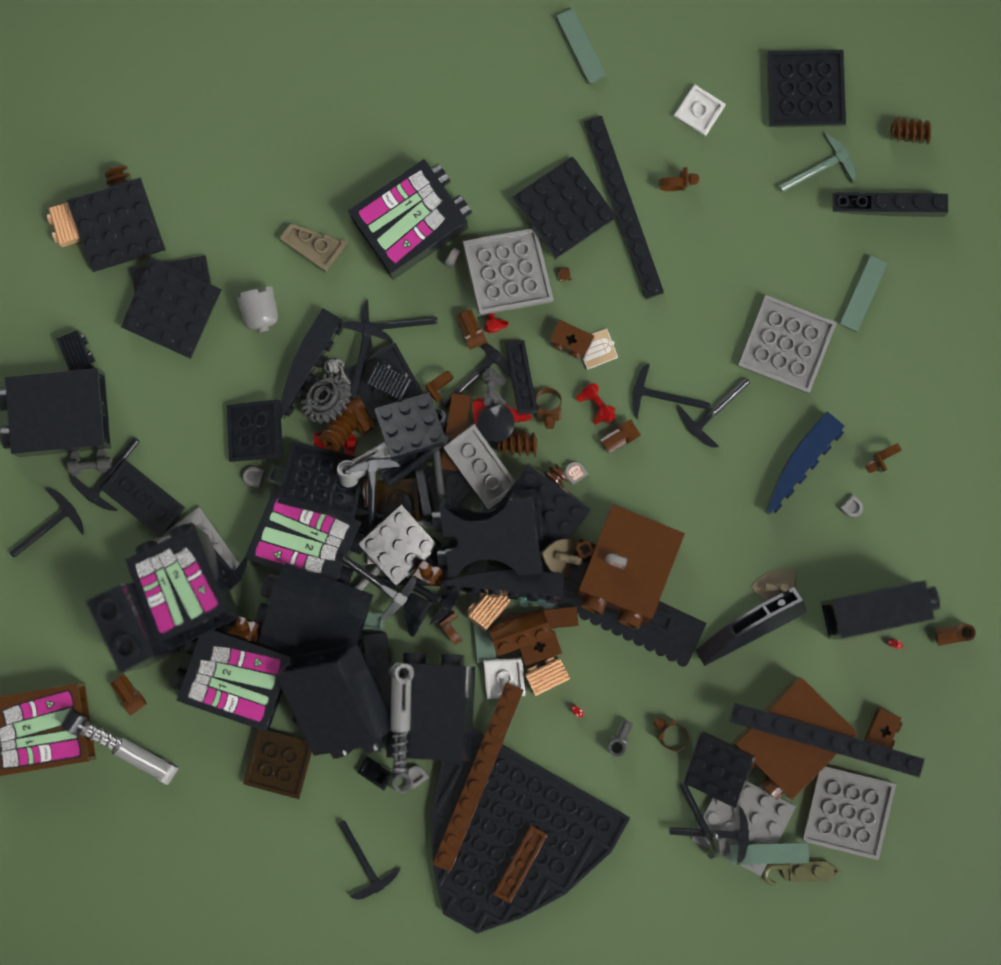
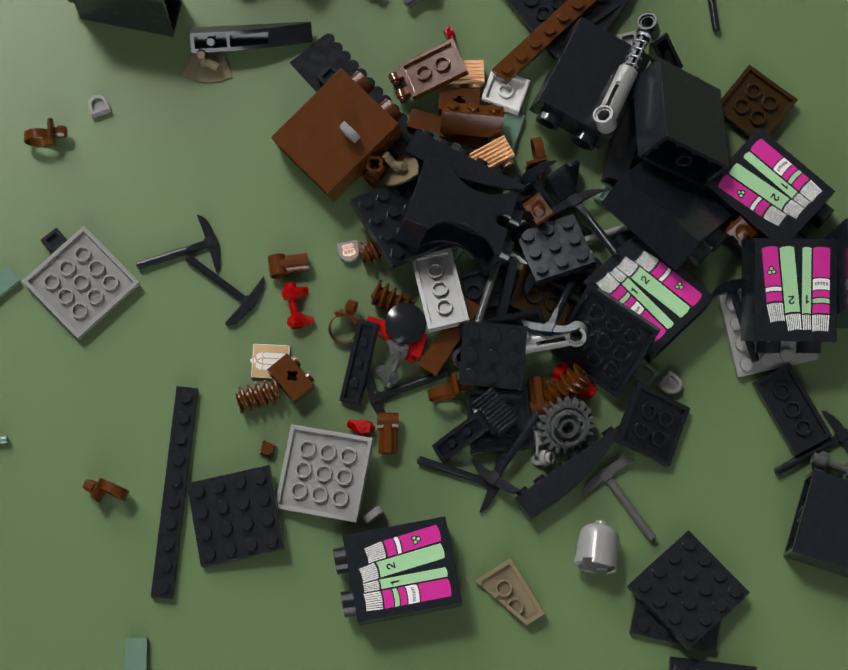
camera: 160 degrees left, 10 degrees down
black brick [57,330,96,371] -> none
white tile [674,84,726,137] -> none
dark blue slope [766,411,845,515] -> none
none -> black tile [41,227,67,254]
none -> reddish brown piece [235,378,282,414]
none -> reddish brown tile [388,38,469,104]
none -> black tile [432,410,492,463]
none -> dark grey piece [582,458,656,541]

